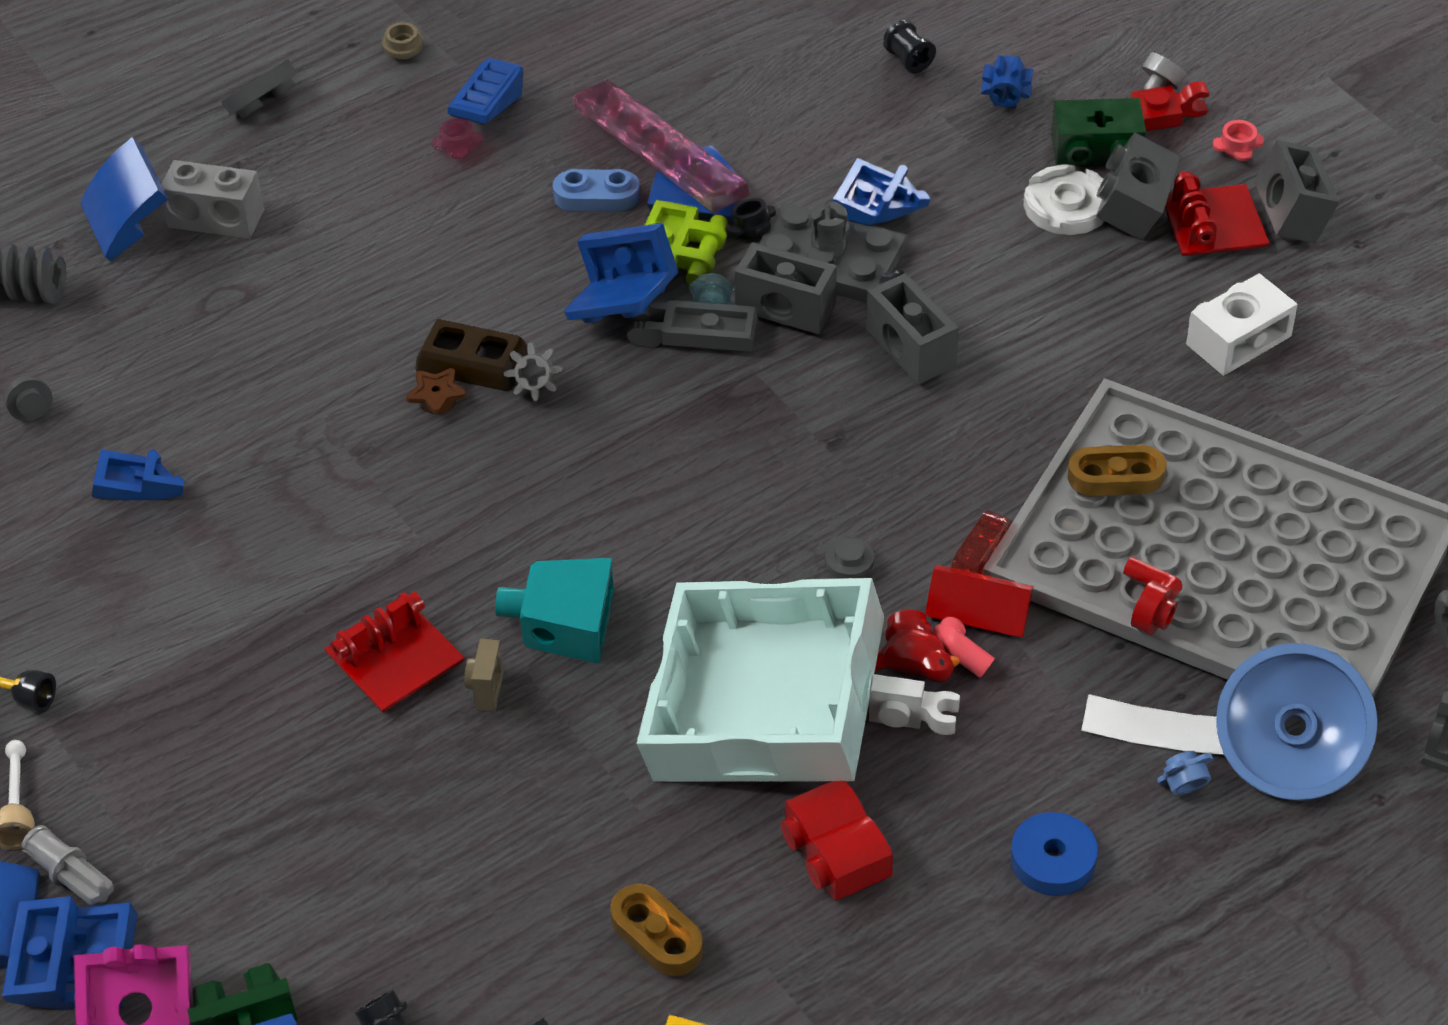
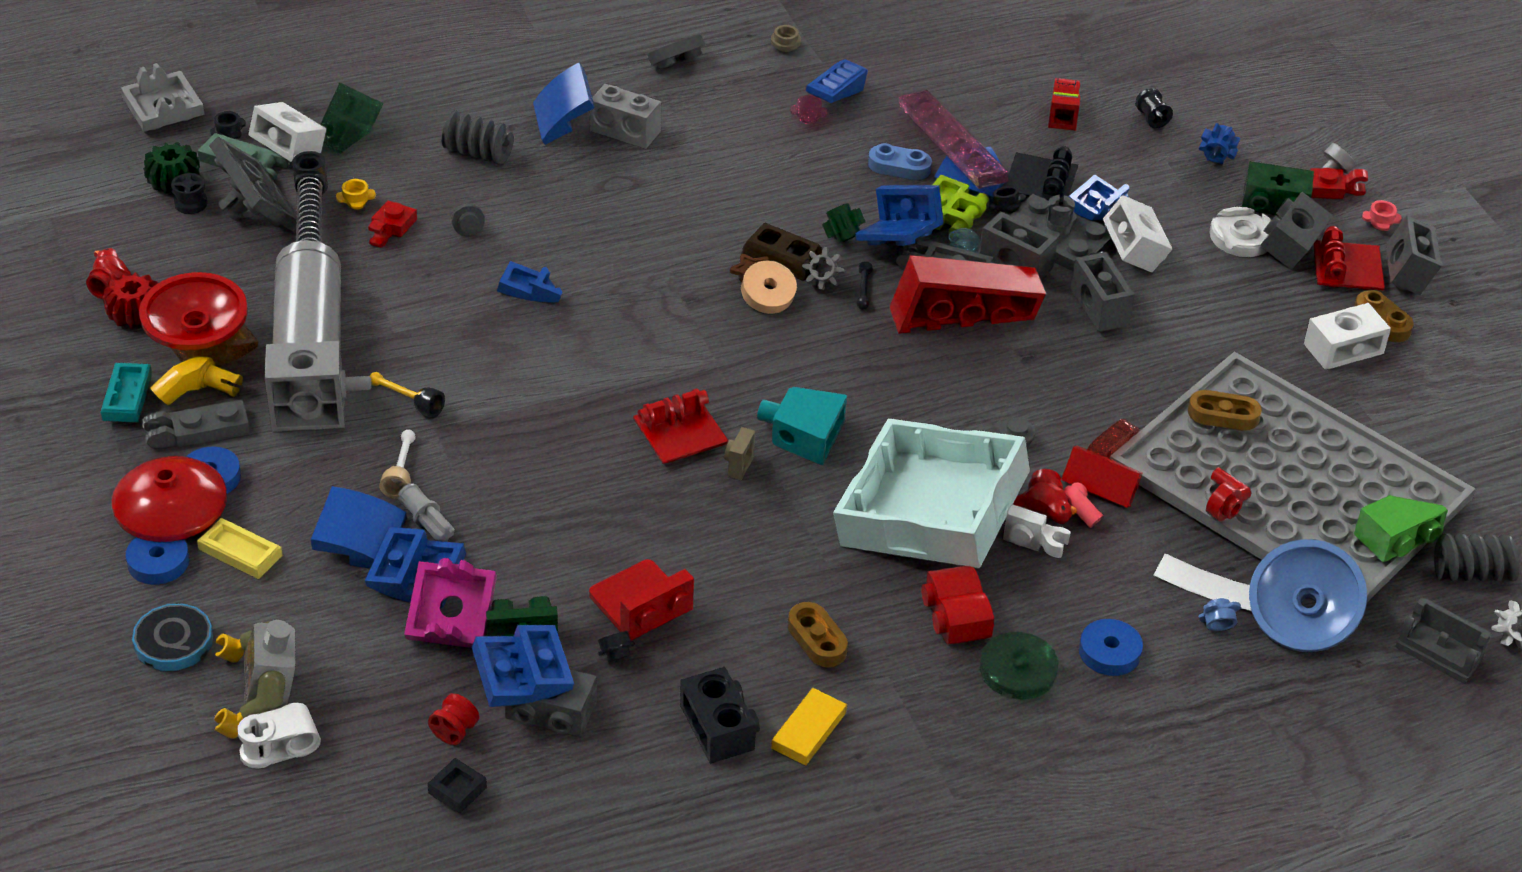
camera: 10 degrees right, 5 degrees down
none -> red bracket [589,559,694,641]
none -> light nougat piece [741,261,797,314]
none -> dark green gear [822,203,866,243]
none -> black hinge [856,262,872,310]
none -> red wedge [890,255,1046,334]
none -> clear green plate [980,631,1059,700]
none -> black hinge [1004,146,1078,204]
none -> red leg [1048,78,1080,131]
none -> white brick [1103,195,1172,272]
none -> pearl gold plate [1354,290,1414,342]
none -> bright green slope [1354,495,1448,563]

